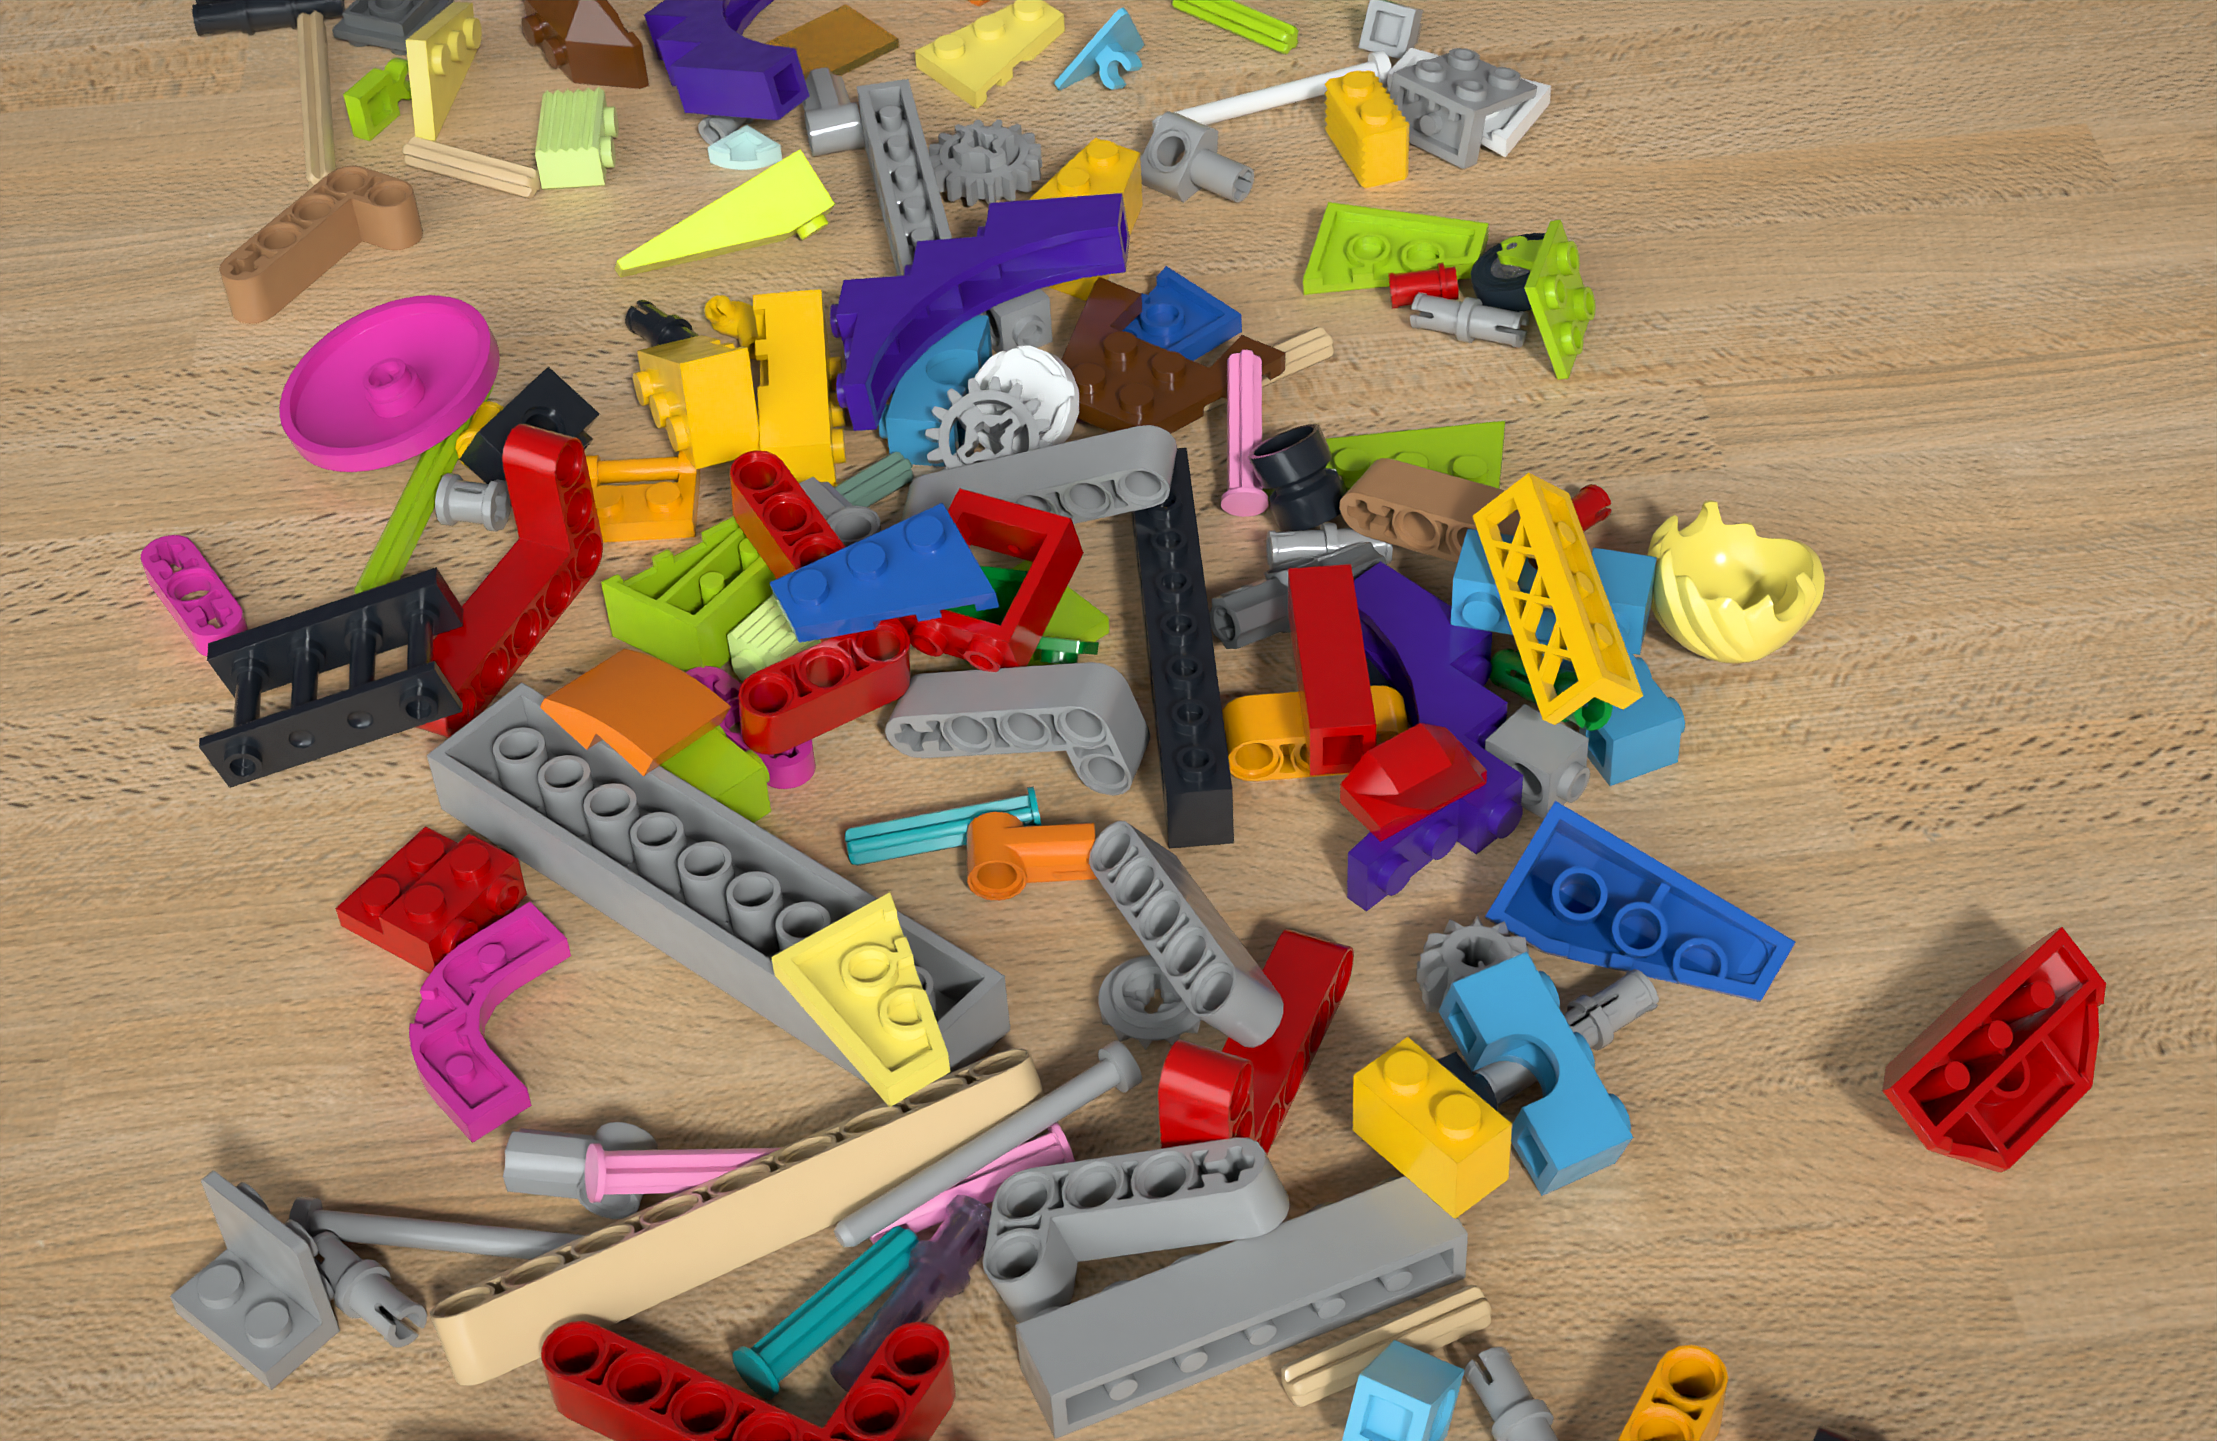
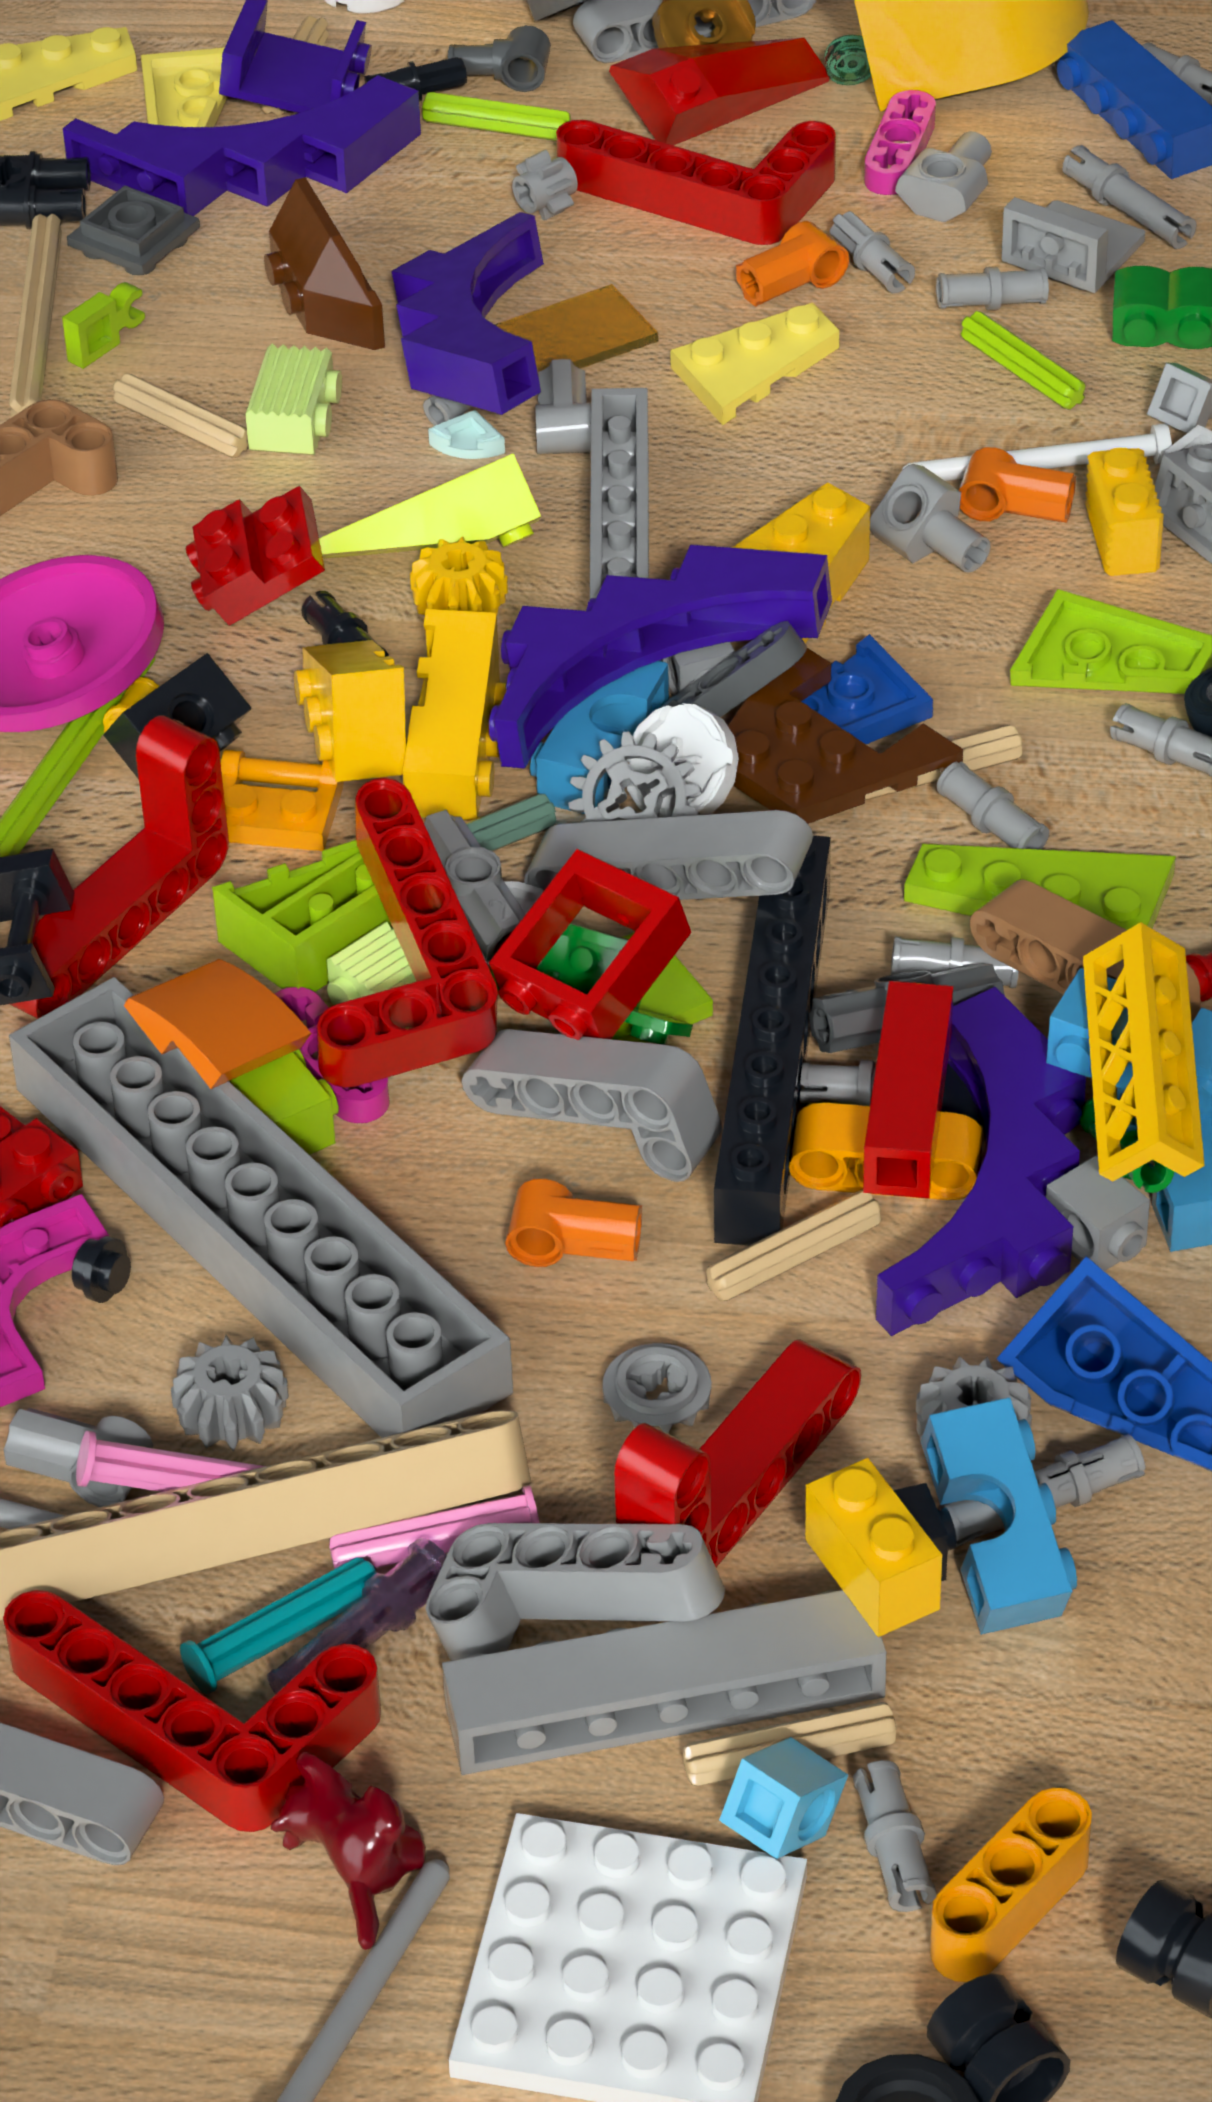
camera: 10 degrees right, 0 degrees up
light yellow wing [406,2,482,141] -> none
light grey bush [435,473,511,532] -> none
yellow arm [704,295,759,359] -> none
blue wing [770,503,999,643] -> none
light yellow wing [771,892,951,1107] -> none
light grey bar [834,1040,1142,1247] -> none
teal axle [845,786,1041,866] -> none
light grey gear [929,120,1042,206] -> none
medium azure piece [1054,8,1144,90] -> none
light grey beam [1089,821,1283,1048] -> none
bright pink axle [1221,350,1269,517] -> none
black wheel [1248,424,1348,532] -> none
red slope [1340,723,1487,842] -> none
red pin [1388,262,1459,309] -> none
none -> black plate [72,1236,131,1303]
none -> light grey gear [171,1335,289,1452]
none -> red plate [185,485,325,626]
none -> yellow gear [410,536,508,615]
none -> dark grey beam [658,621,807,717]
none -> tan axle [706,1190,881,1301]
none -> light grey pin [800,1060,876,1106]
none -> light grey pin [937,761,1049,849]
none -> orange piece [959,447,1076,523]

